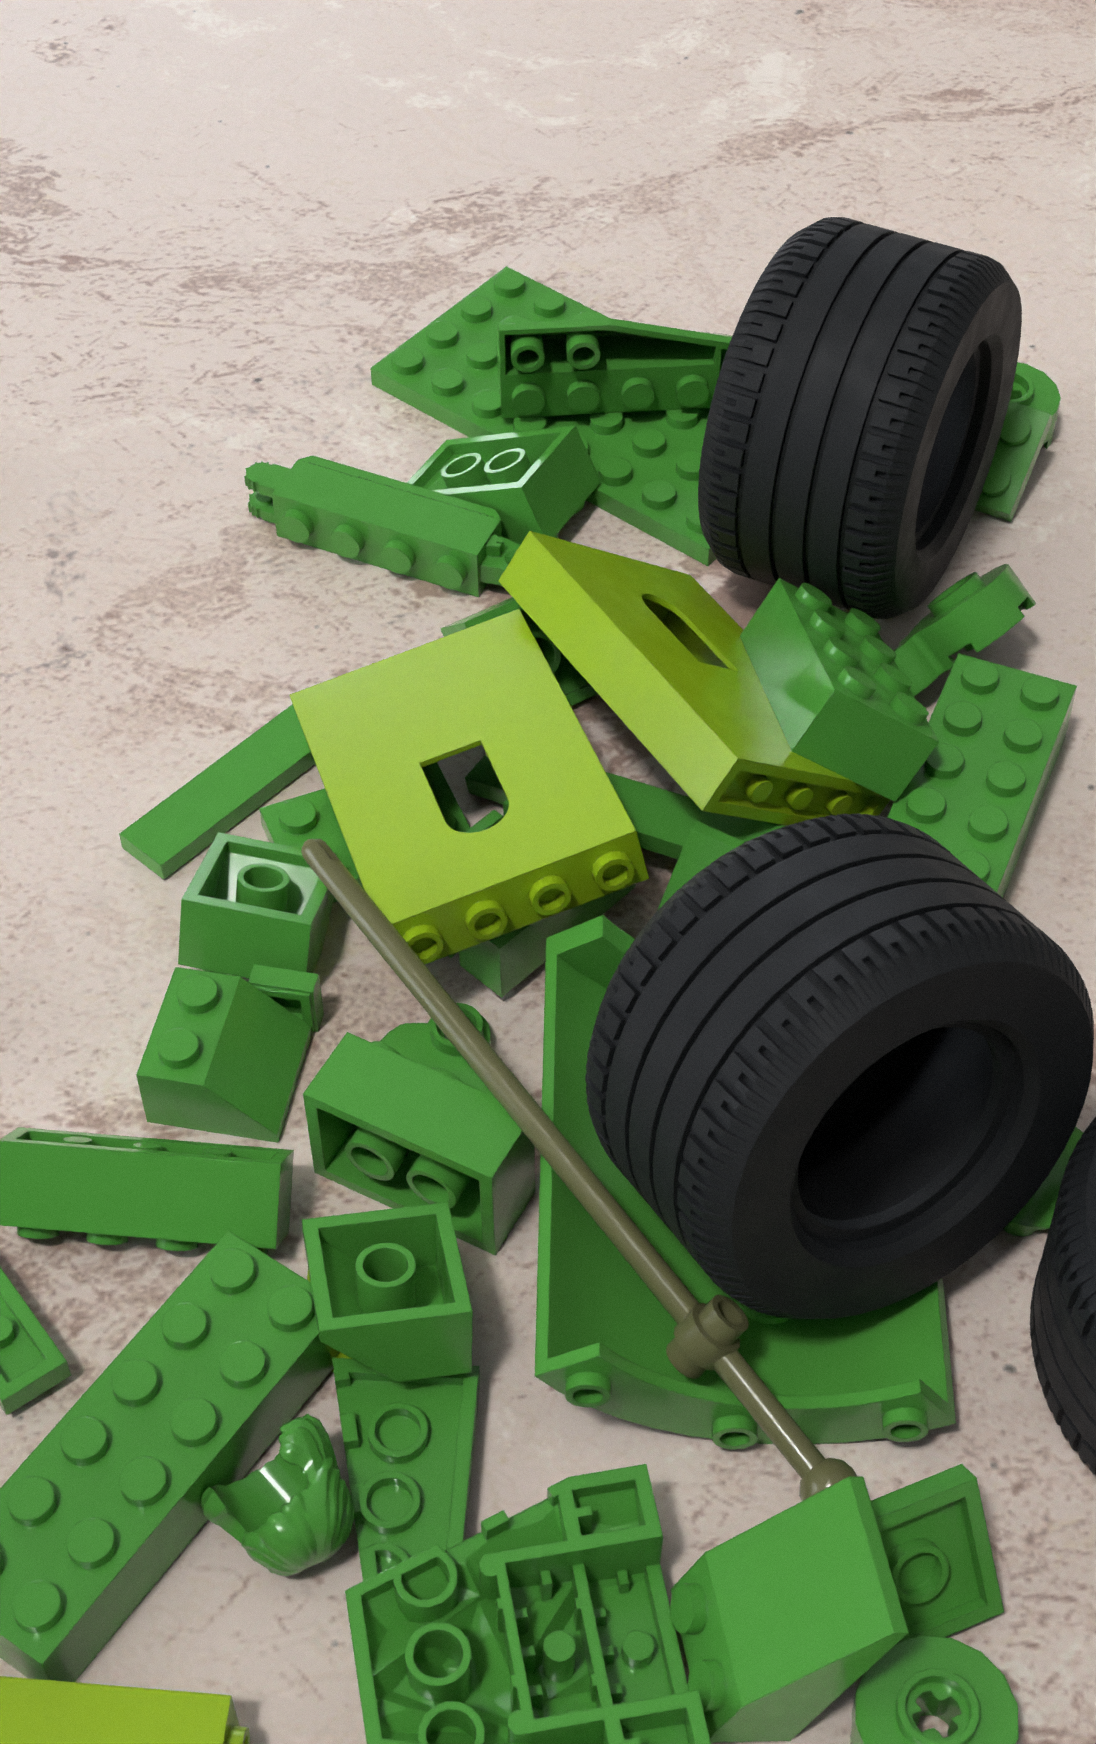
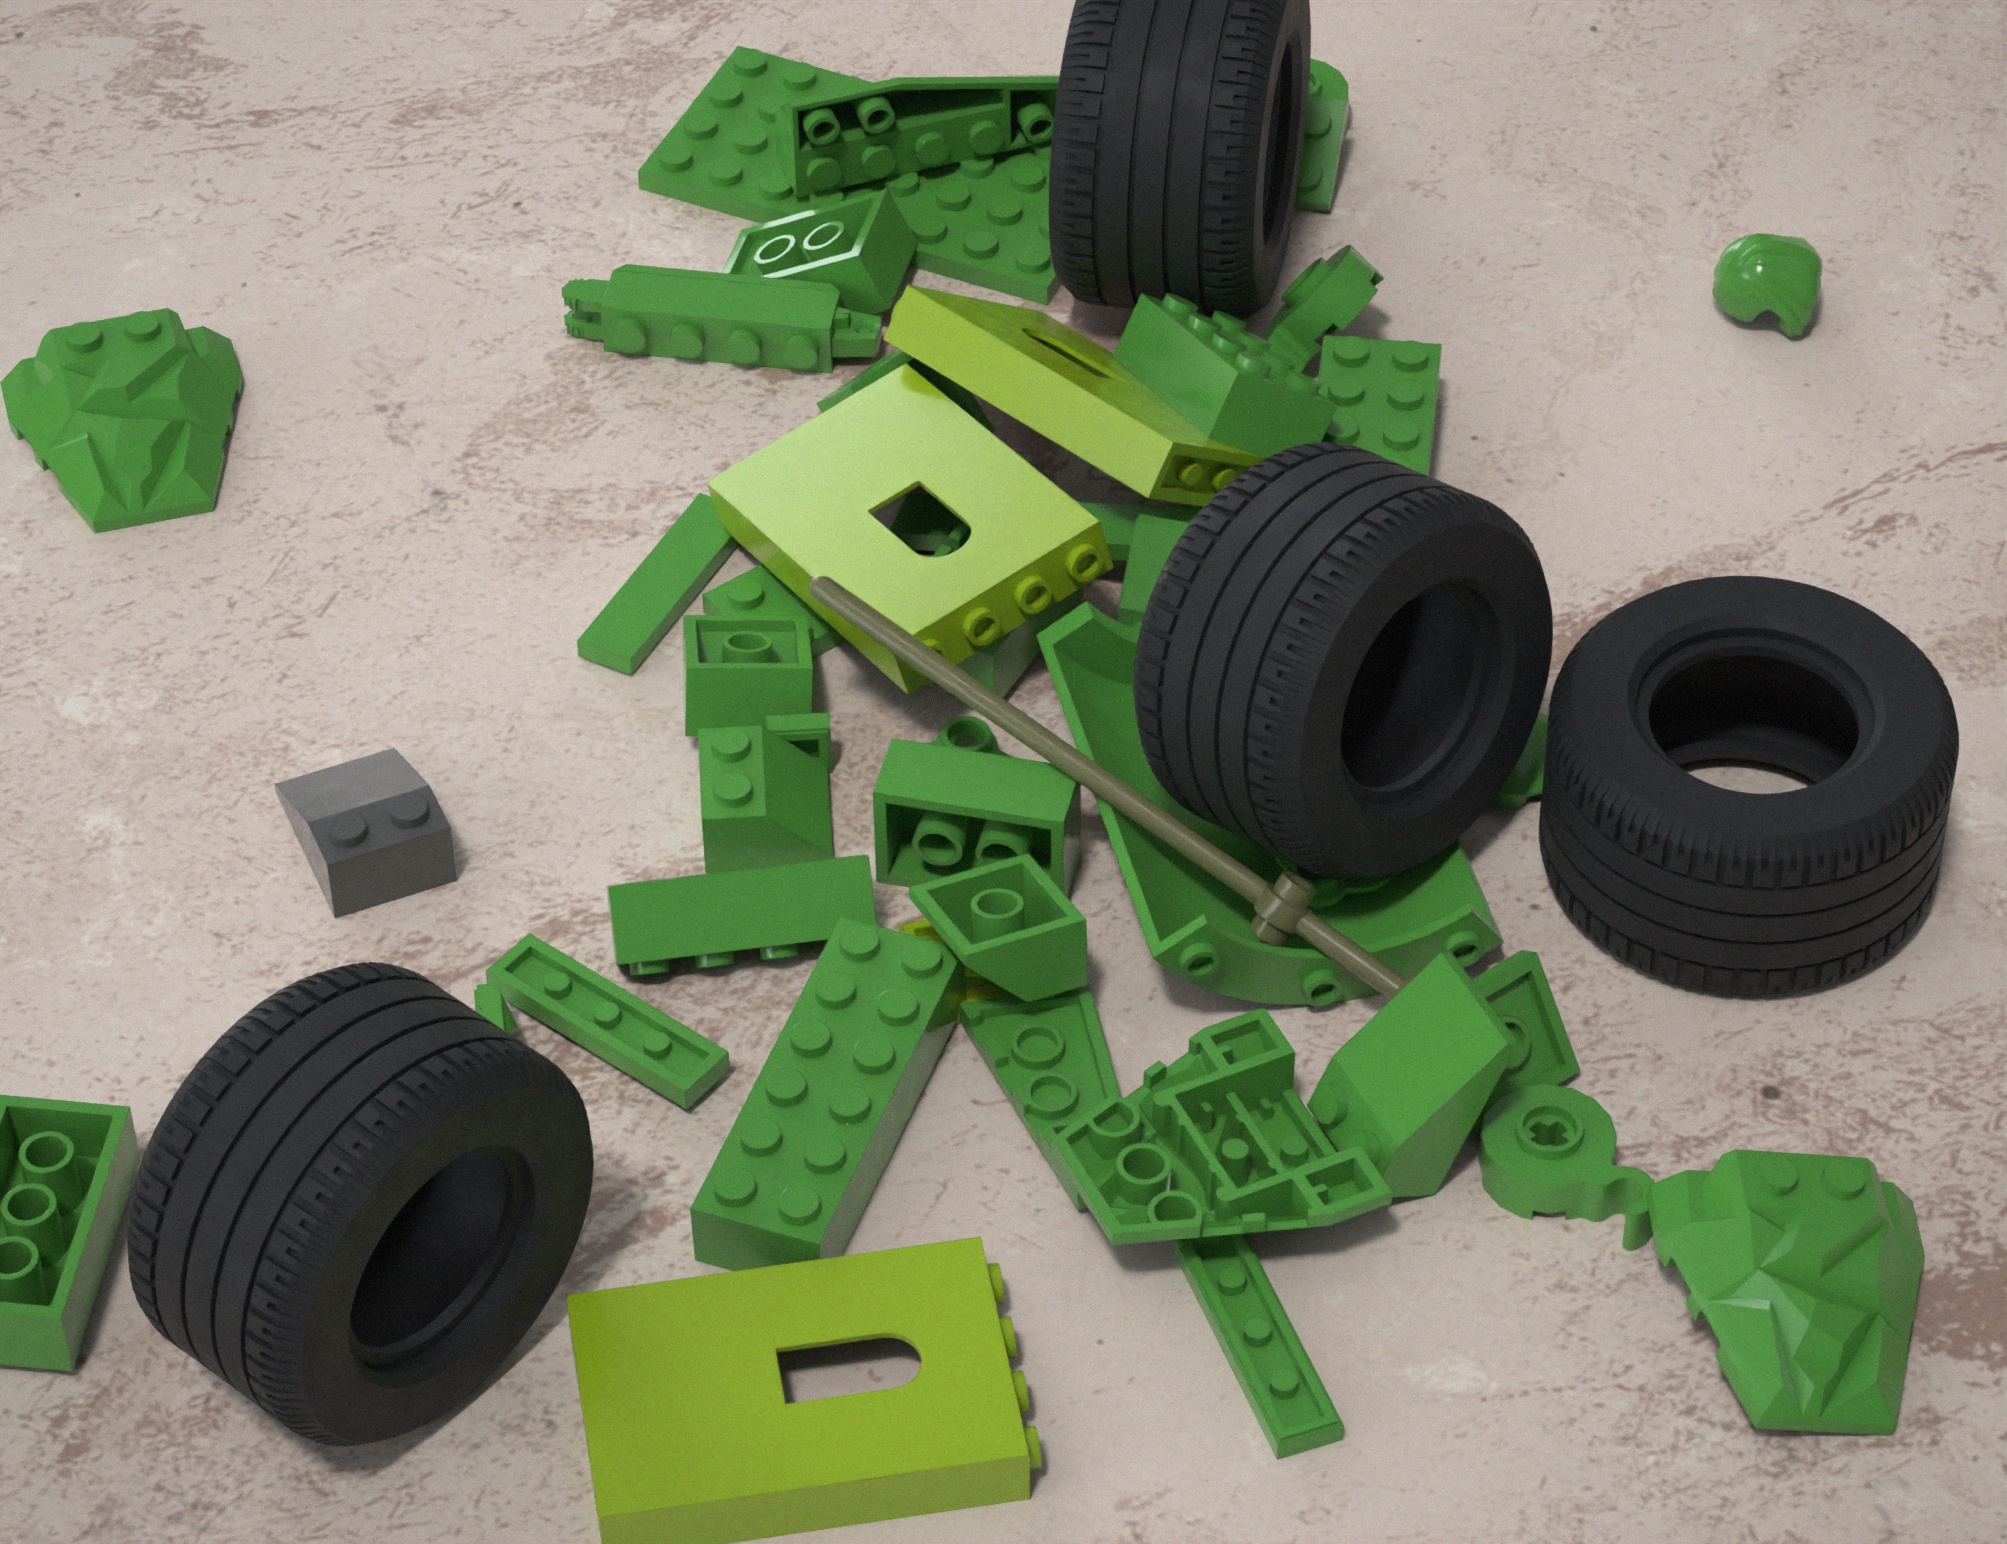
camera: 15 degrees left, 5 degrees down
bright green hair [200,1414,354,1576] -> none

